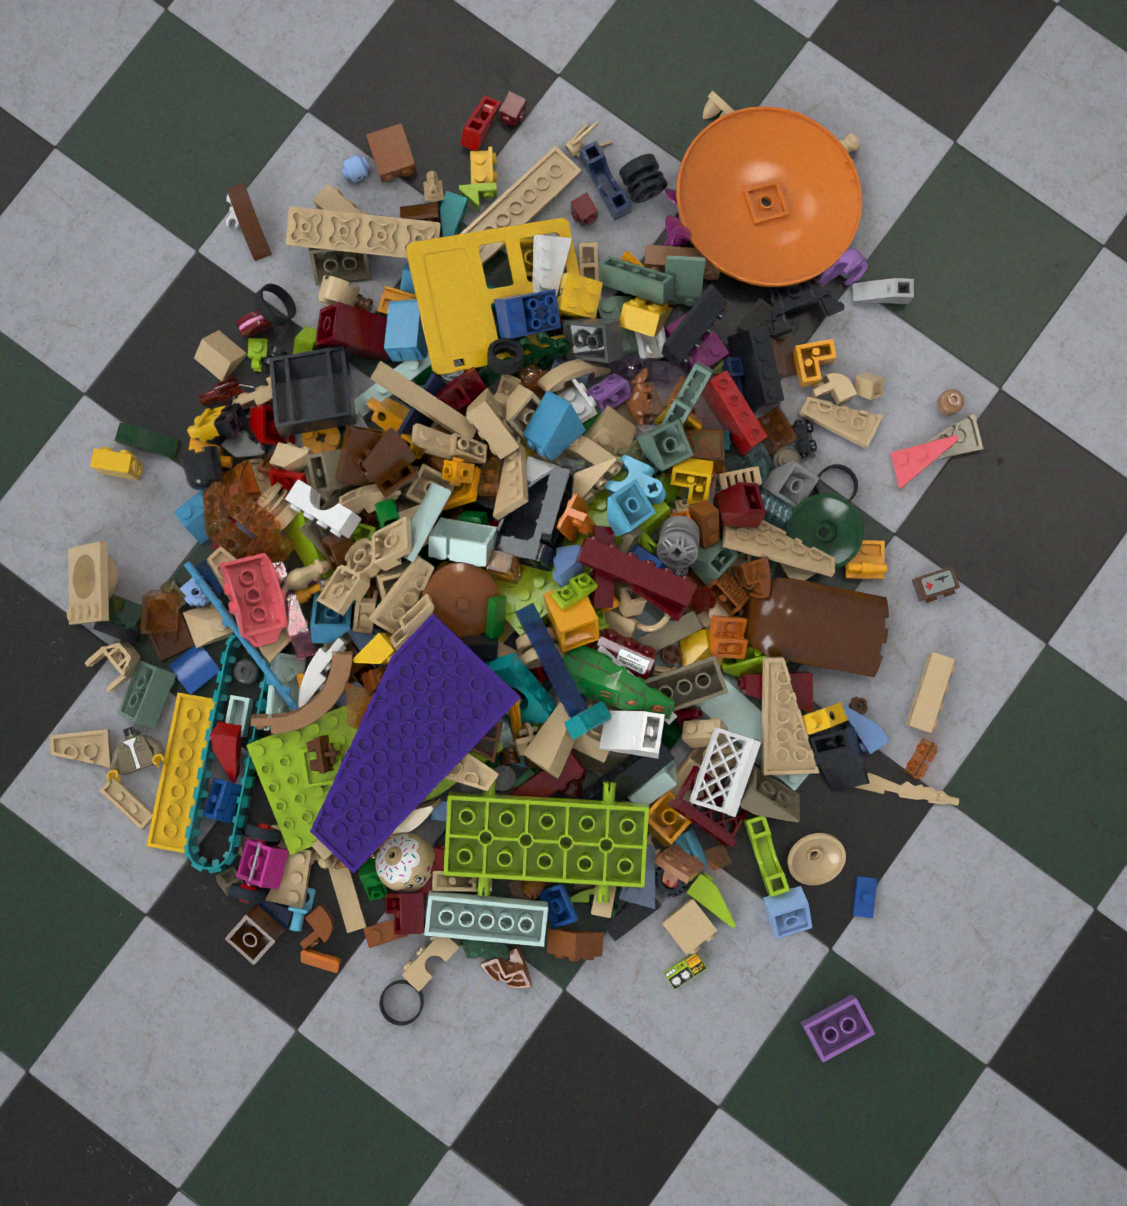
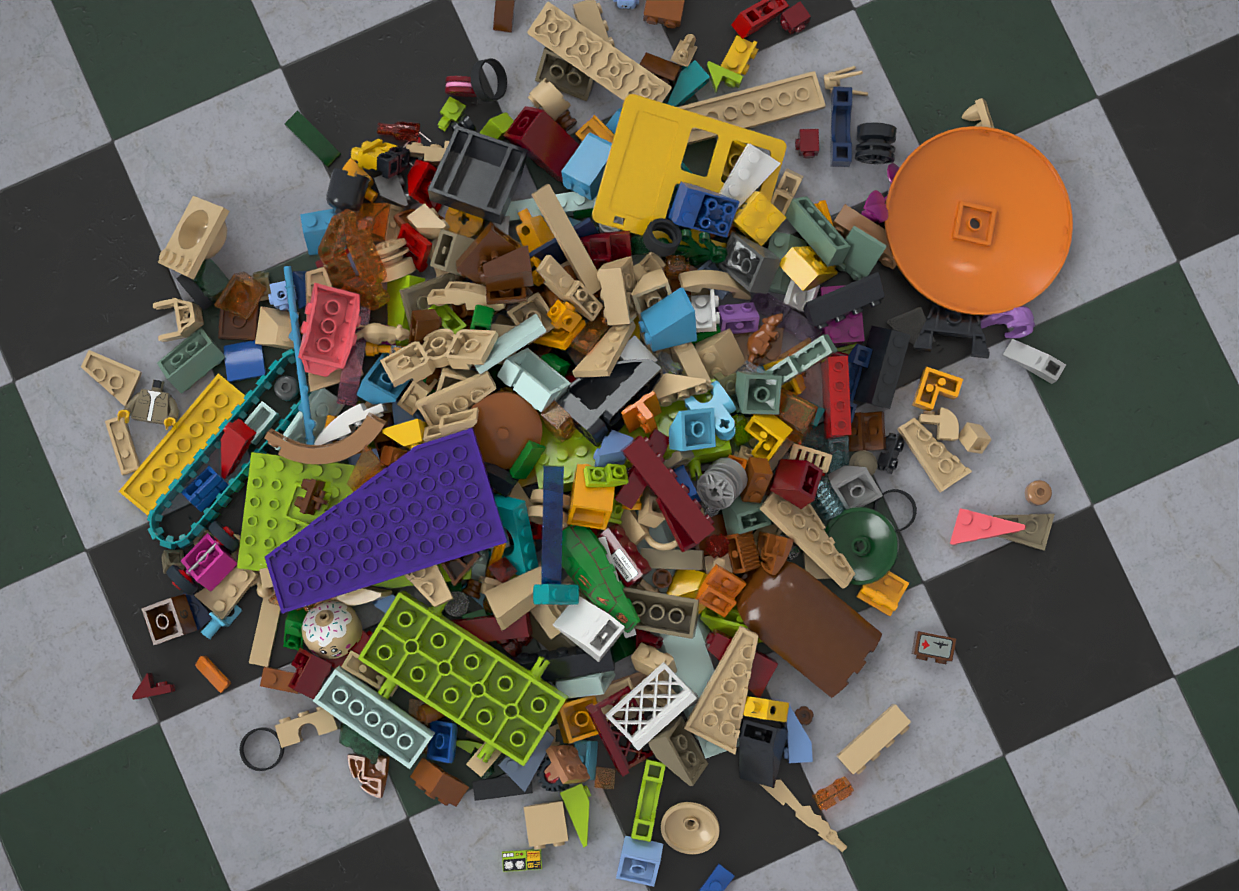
camera: 30 degrees right, 0 degrees up
yellow brick [90,446,144,480] -> none
tan slope [194,330,248,382] -> none
white arch [285,480,361,539] -> none
dark orange brick [299,904,335,949] -> none
reddish brown panel [770,337,796,378] -> none
tan wheel [839,133,860,155] -> none
none -> dark red slope [132,673,175,700]
none -> clear red slope [488,557,517,583]

